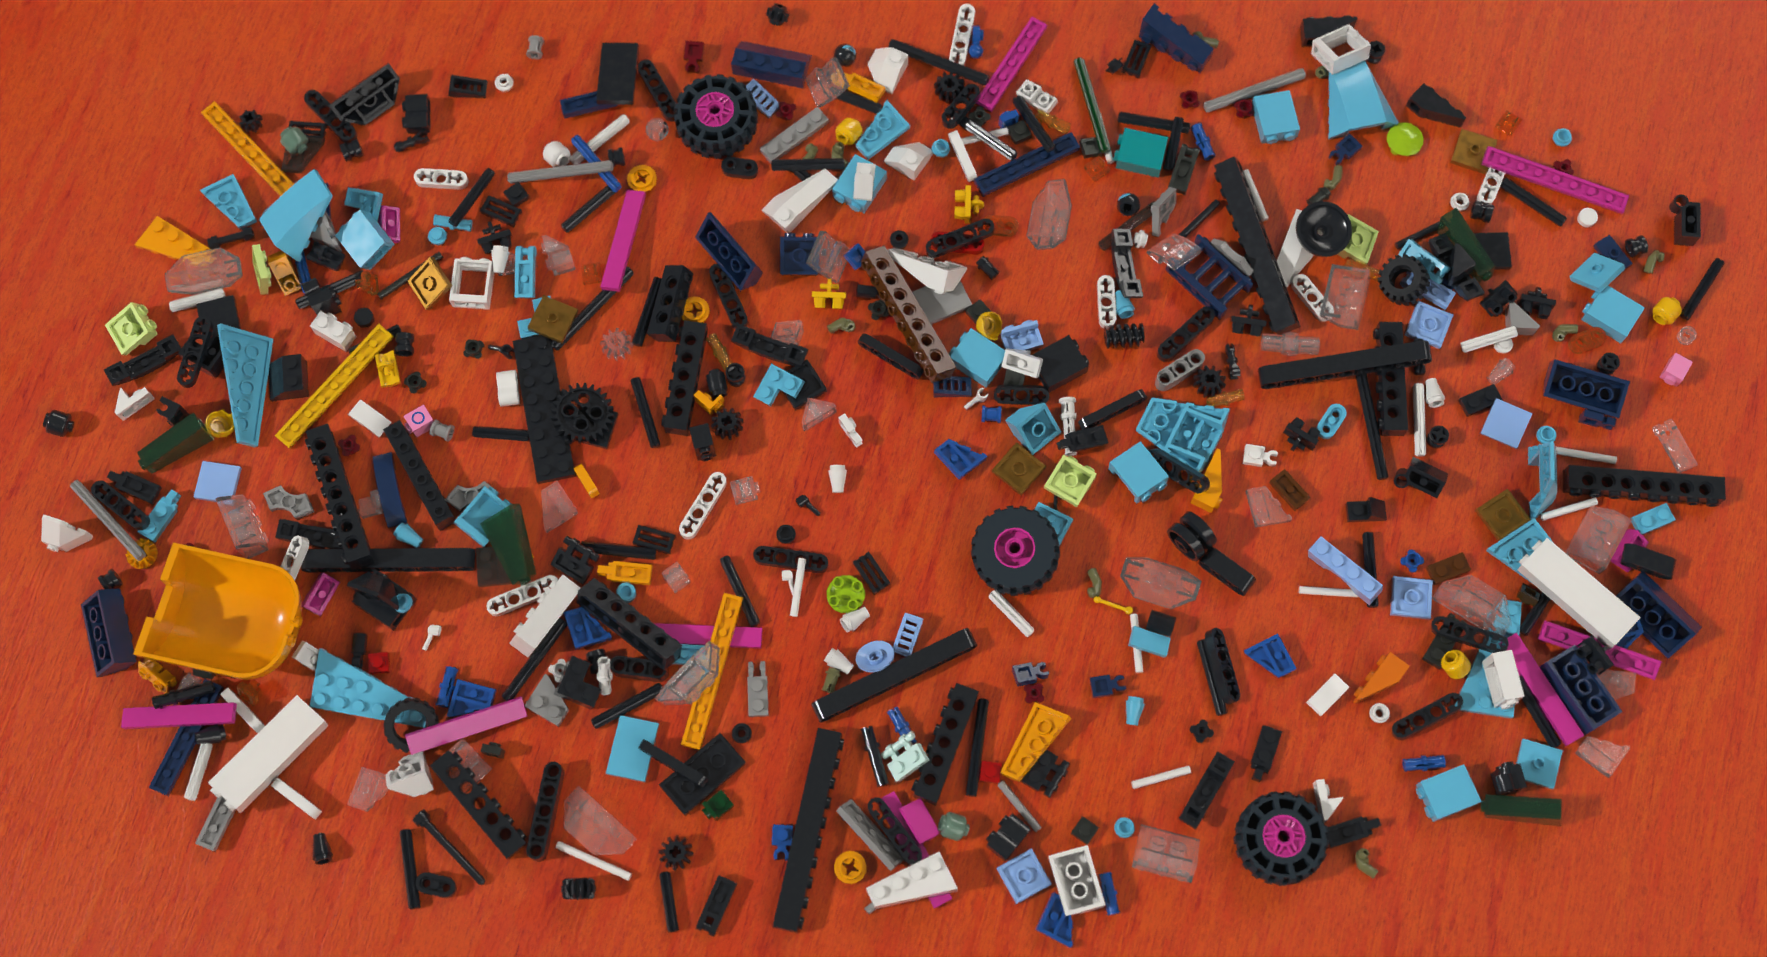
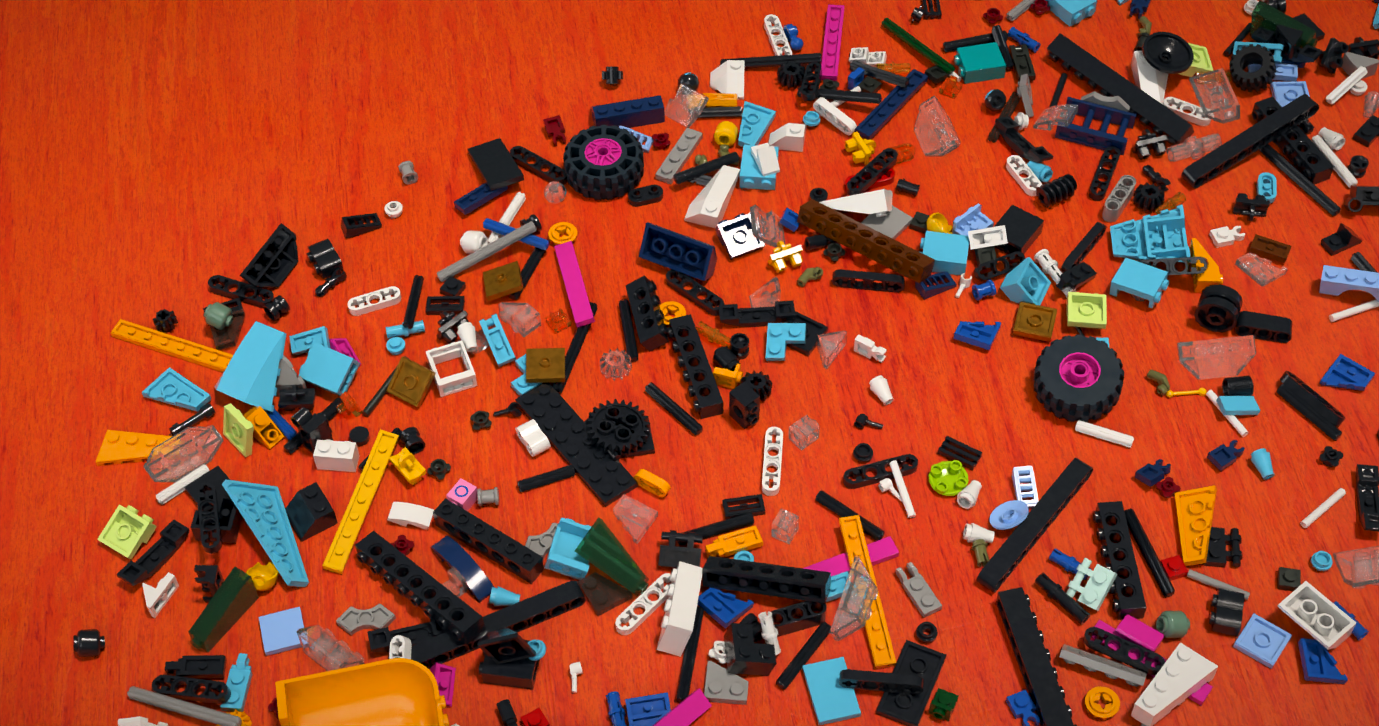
camera: 25 degrees left, 20 degrees down
none -> pearl gold plate [483,261,524,301]

